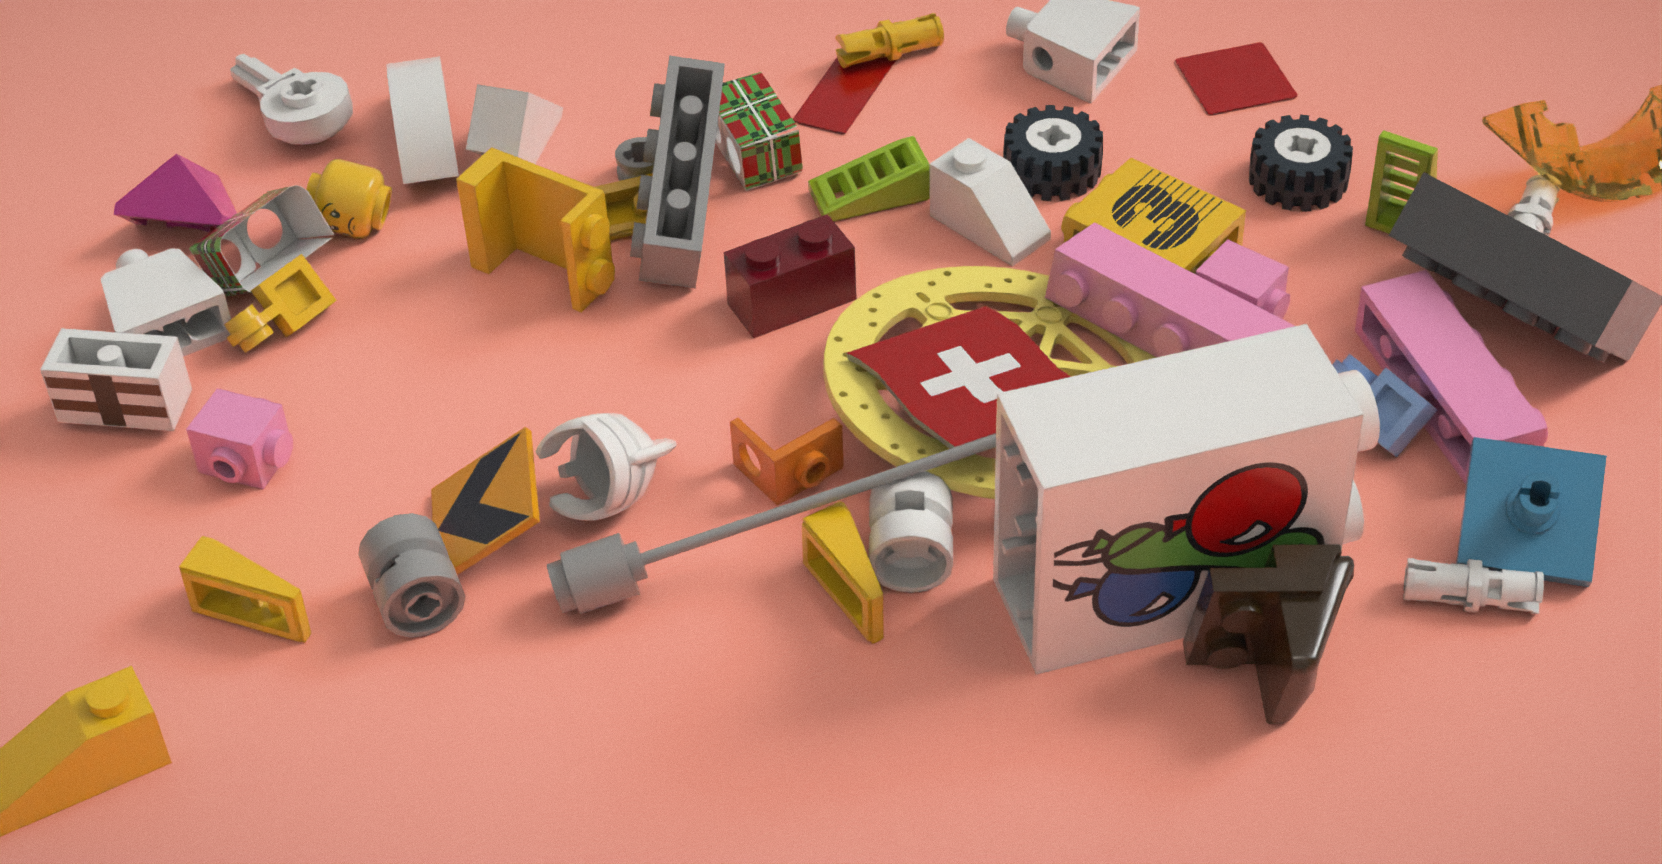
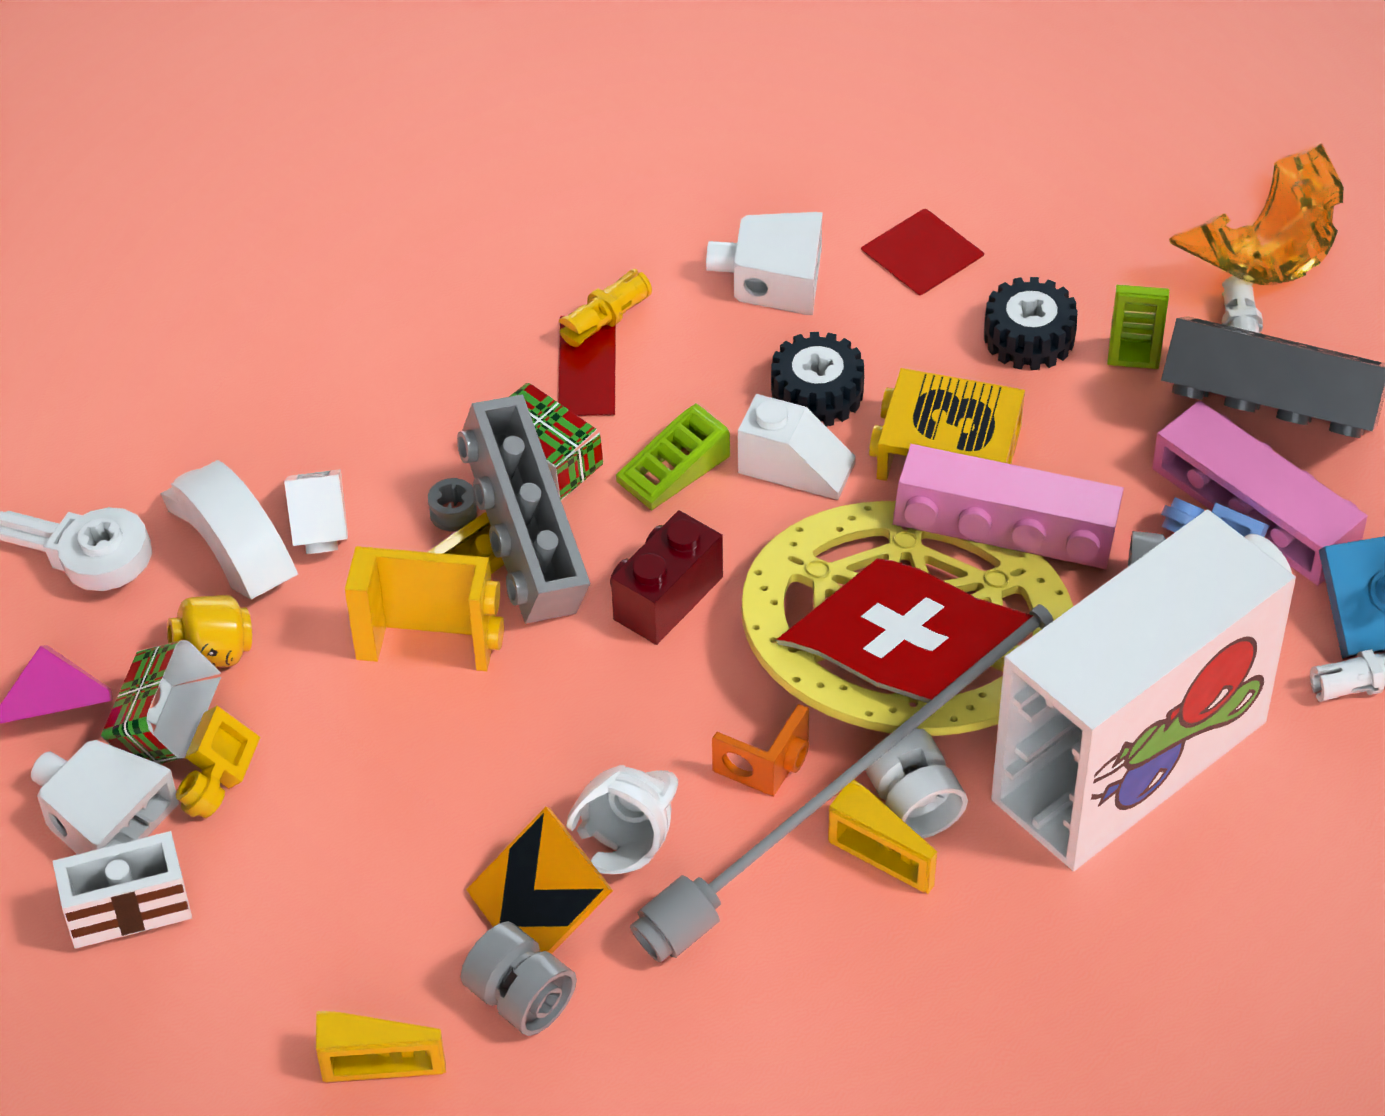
camera: 25 degrees left, 5 degrees up
bright pink brick [186,388,293,489] -> none
dark brown piece [1183,544,1355,724] -> none
bright pink brick [1196,240,1290,319] -> none

